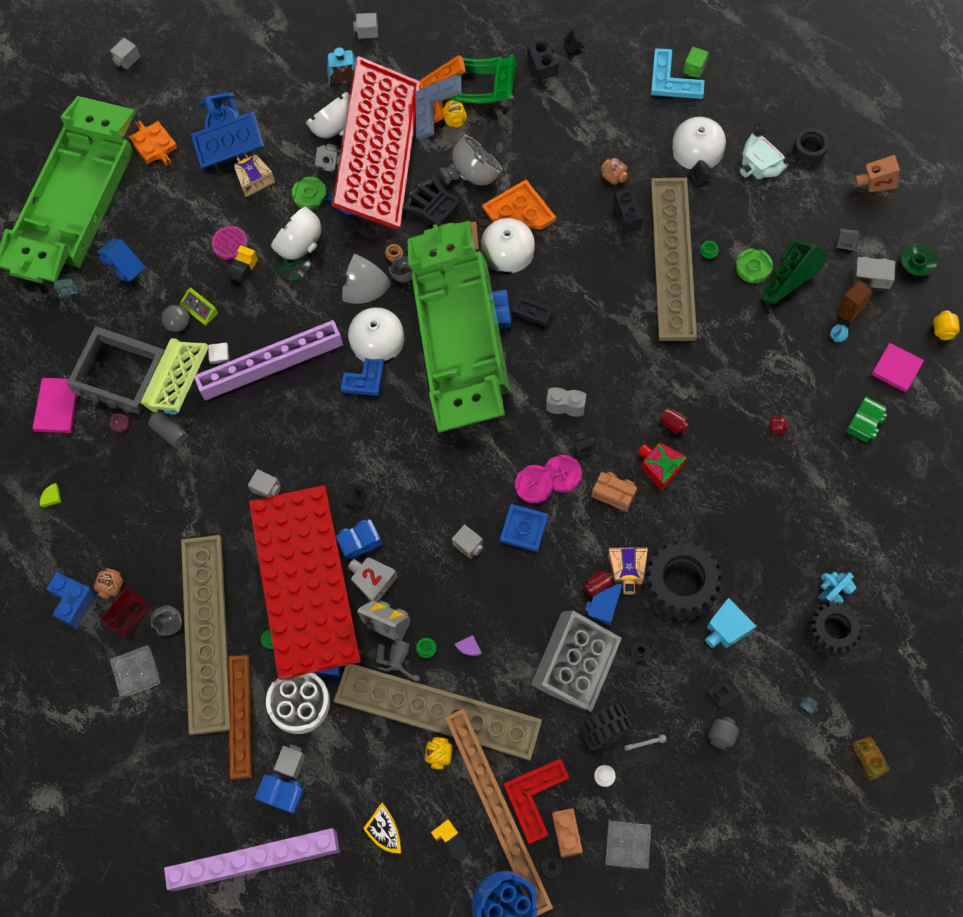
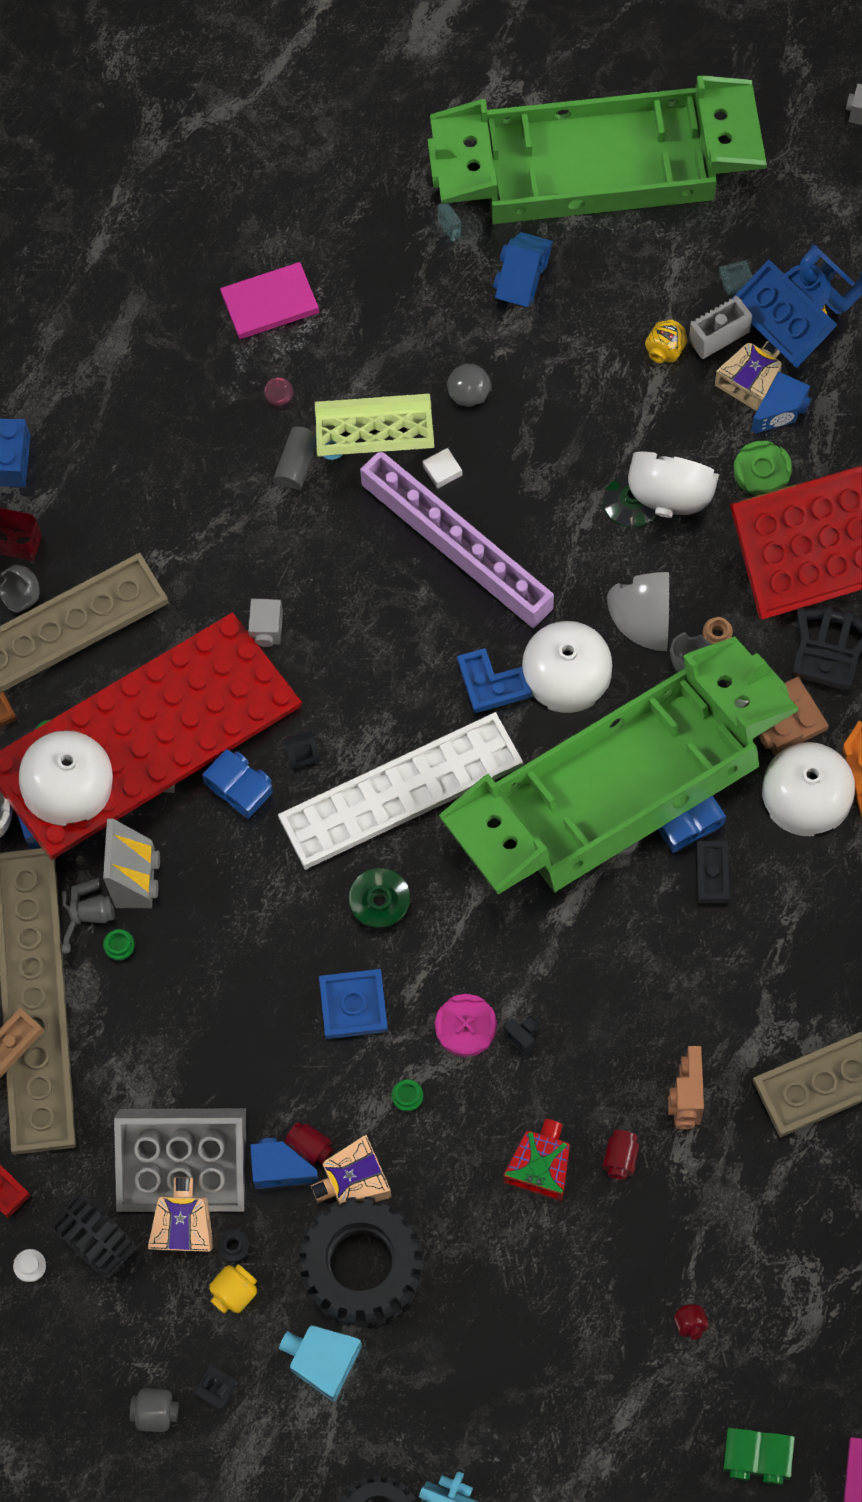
camera: 65 degrees right, 0 degrees up
lime tile [40,483,61,508] -> none
dark grey window [67,326,165,414] -> none
nougat head [93,568,123,599] -> none
orange plate [129,121,177,166] -> none
slope [180,288,218,326] -> none
tile [212,226,248,260] -> none
leg [228,245,258,283] -> none
light grey brick [315,144,341,171] -> none
light grey torso [348,558,398,602] -> none
light grey brick [452,524,483,559] -> none
medium lavender tile [455,635,482,656] -> none
dark pink tile [515,465,554,503] -> none
light grey brick [546,387,586,417] -> none
nougat brick [592,472,637,512] -> none
light grey hinge [624,735,666,751] -> none
none -> white cylinder [19,731,113,826]
none -> torso [148,1177,213,1251]
none -> yellow head [209,1264,257,1314]
none -> white plate [278,712,523,869]
none -> dark green dish [349,868,410,928]
none -> green plate [392,1080,423,1111]
none -> yellow head [645,320,688,363]
none -> nougat plate [668,1046,704,1129]
none -> light grey brick [689,296,753,359]
none -> clear light blue tile [719,260,753,296]
none -> blue slope [751,372,812,433]

